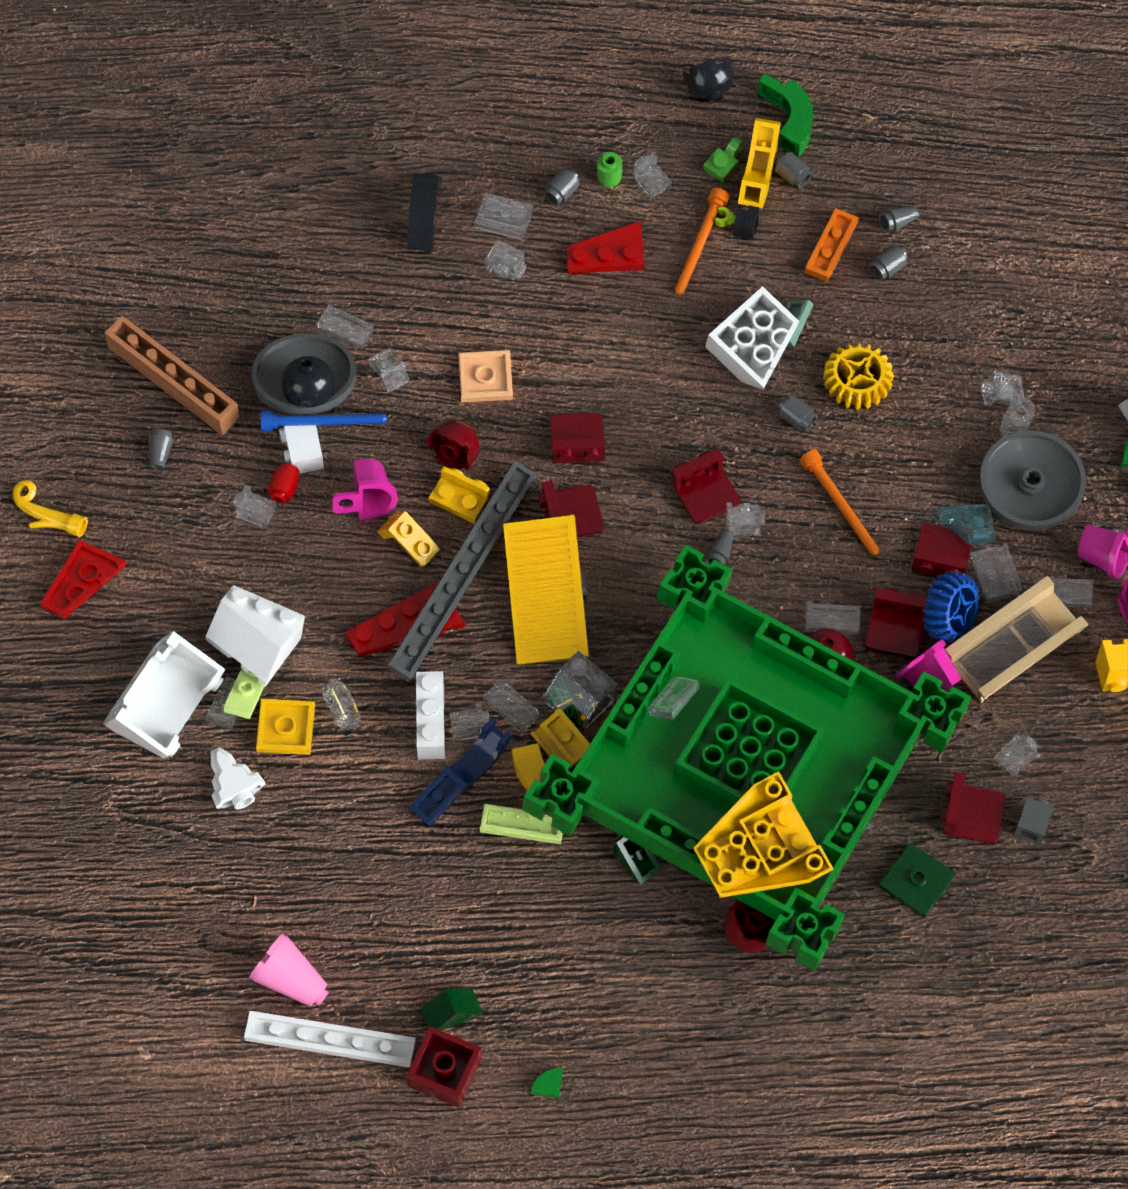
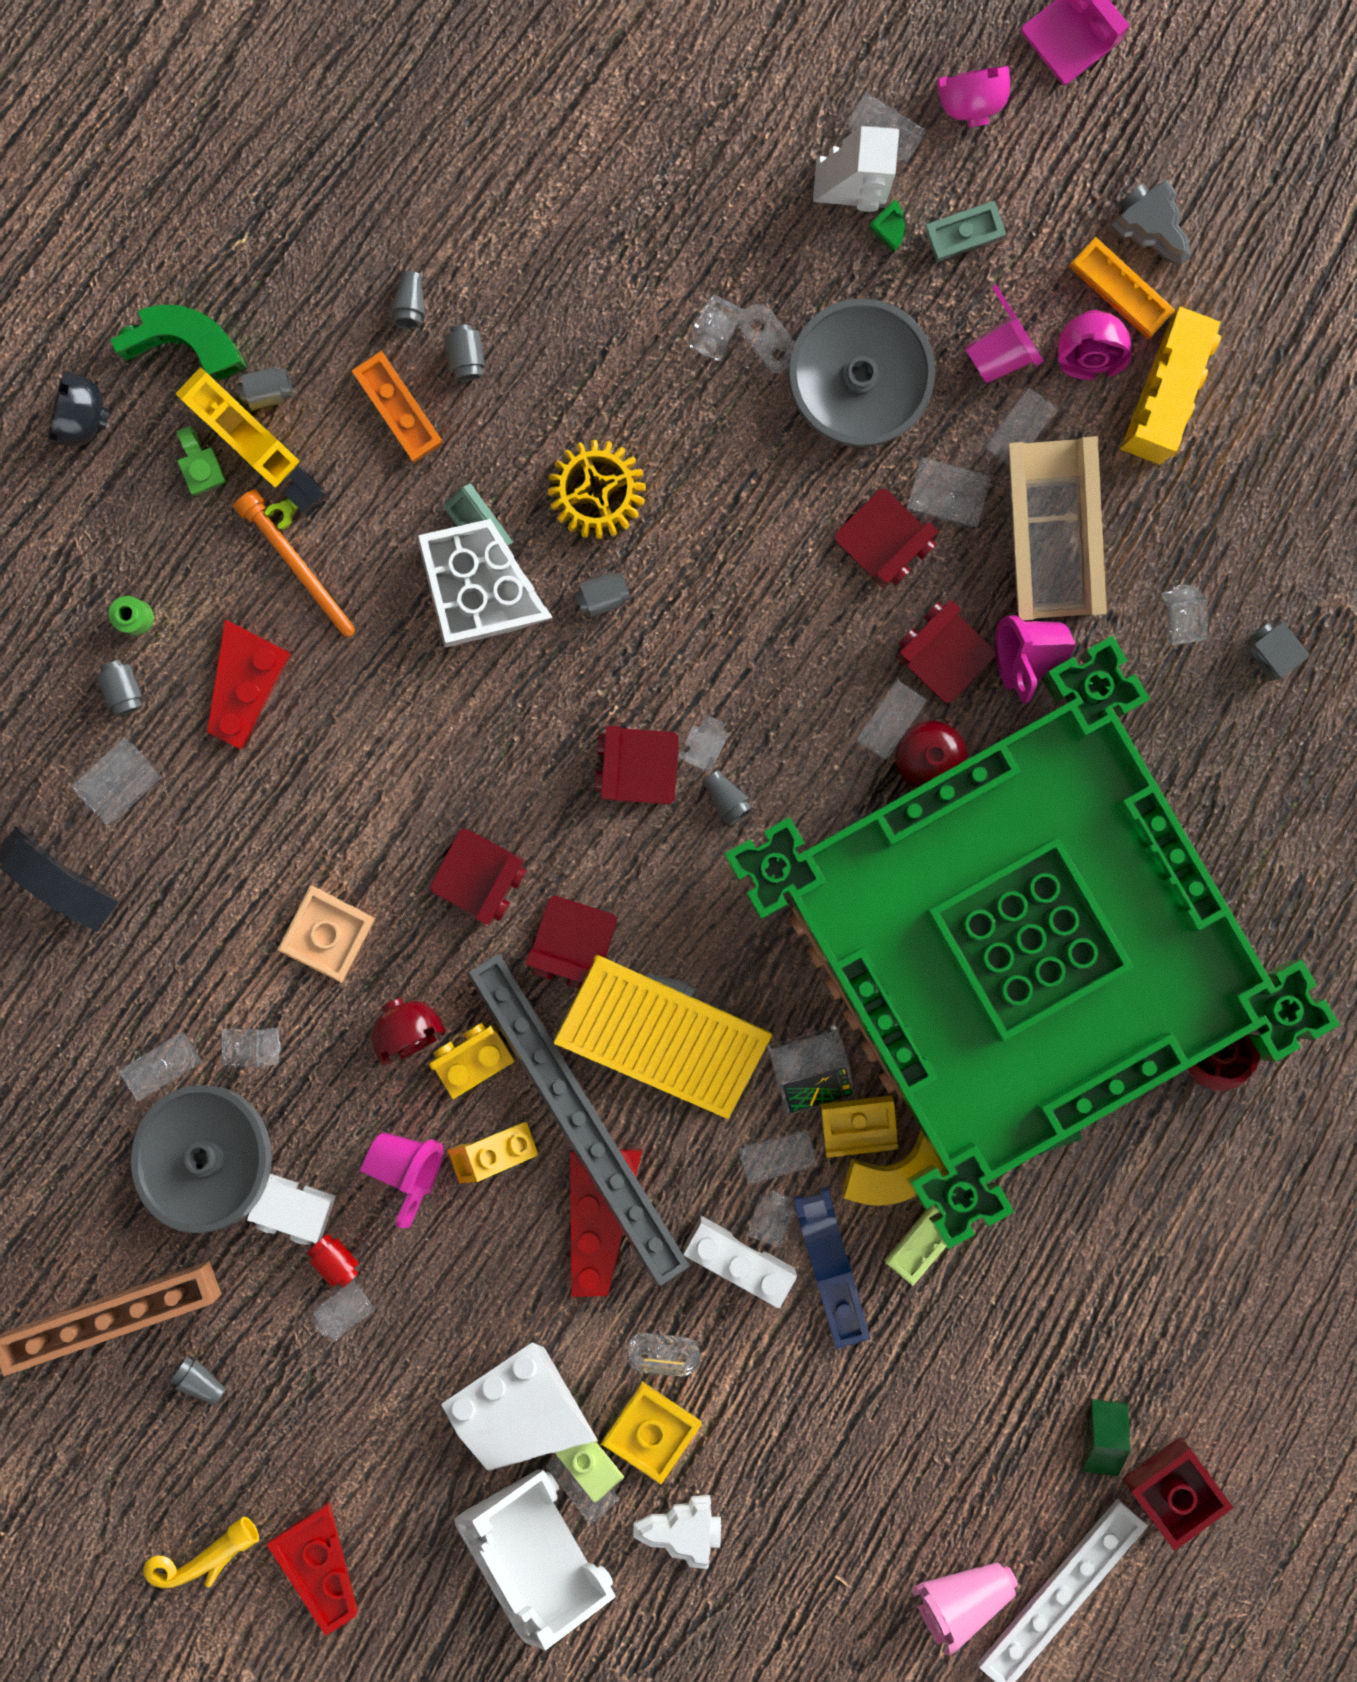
camera: 60 degrees left, 25 degrees up
blue piece [261,411,388,432] -> none
black cylinder [282,356,334,408] -> none
clear brick [485,240,526,281] -> none
green tile [531,1068,563,1098] -> none
clear bracket [633,153,671,199] -> none
clear plate [648,676,699,720] -> none
yellow wedge [693,771,833,898] -> none
orange piece [799,449,879,556] -> none
dark green plate [879,843,956,918] -> none
blue gear [923,572,980,644] -> none
clear light blue wing [938,504,995,545] -> none
dark red bracket [940,772,1006,844] -> none

